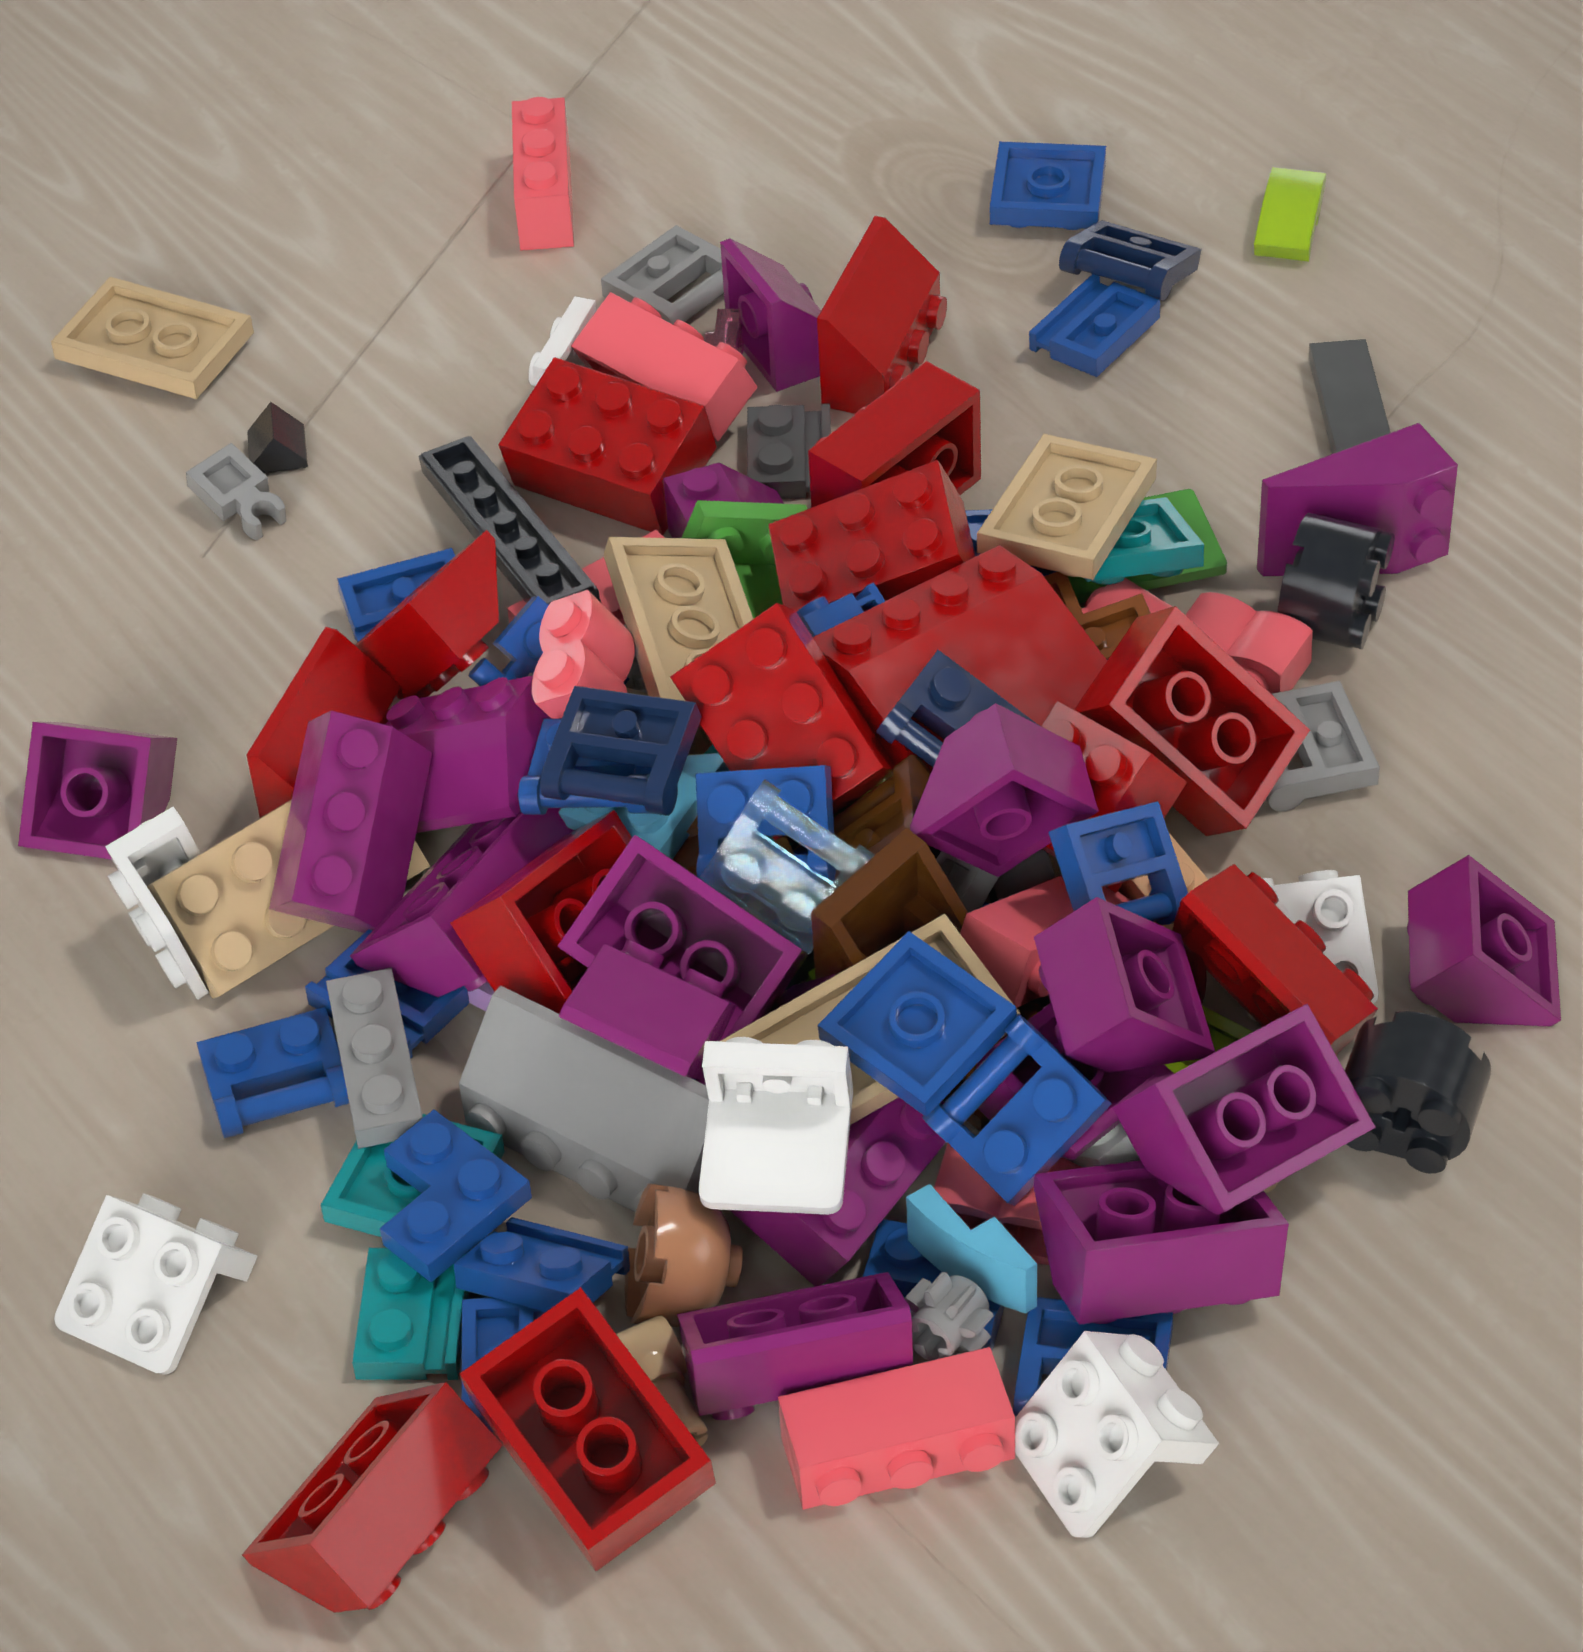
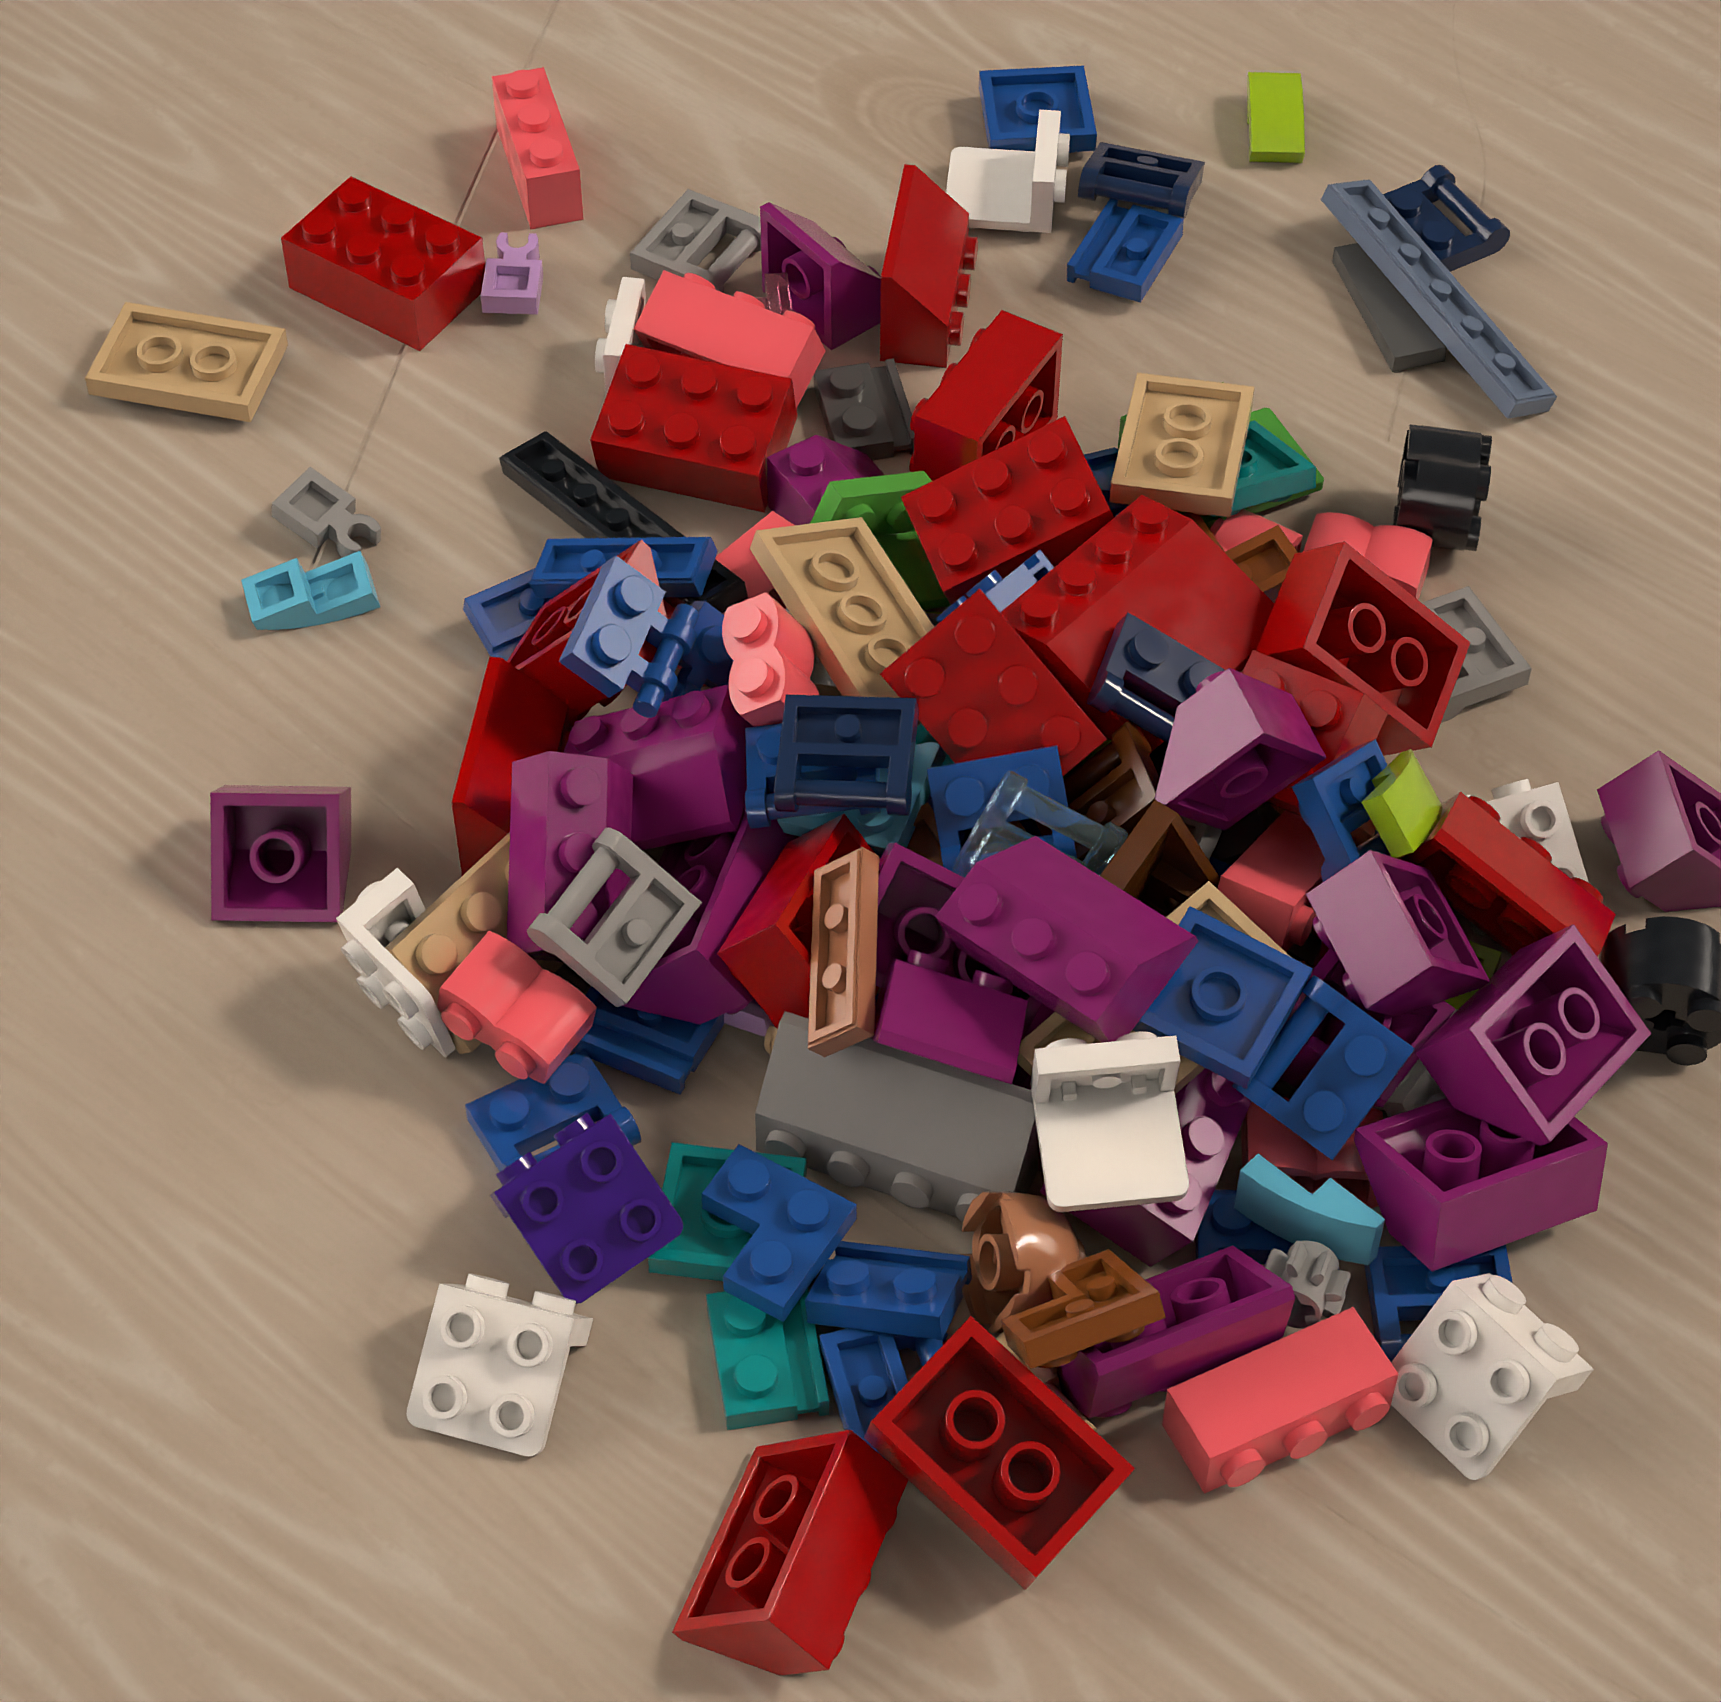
camera: 15 degrees left, 5 degrees up
black slope [247,402,308,473] -> none
light grey plate [326,968,423,1149] -> none
magenta slope [1257,423,1458,577] -> none
none -> medium azure slope [241,551,380,630]
none -> red brick [281,176,485,351]
none -> coral brick [437,931,597,1084]
none -> lavender plate [481,232,543,314]
none -> dark purple bracket [490,1113,683,1304]
none -> light grey plate [527,828,702,1007]
none -> blue tile [529,537,718,598]
none -> blue plate [558,556,699,718]
none -> nougat tile [808,847,879,1057]
none -> magenta slope [935,836,1198,1042]
none -> white bracket [946,109,1070,233]
none -> dark orange plate [1001,1249,1166,1369]
none -> sand blue tile [1321,179,1557,419]
none -> lime slope [1362,749,1443,858]
none -> dark blue plate [1383,165,1510,272]

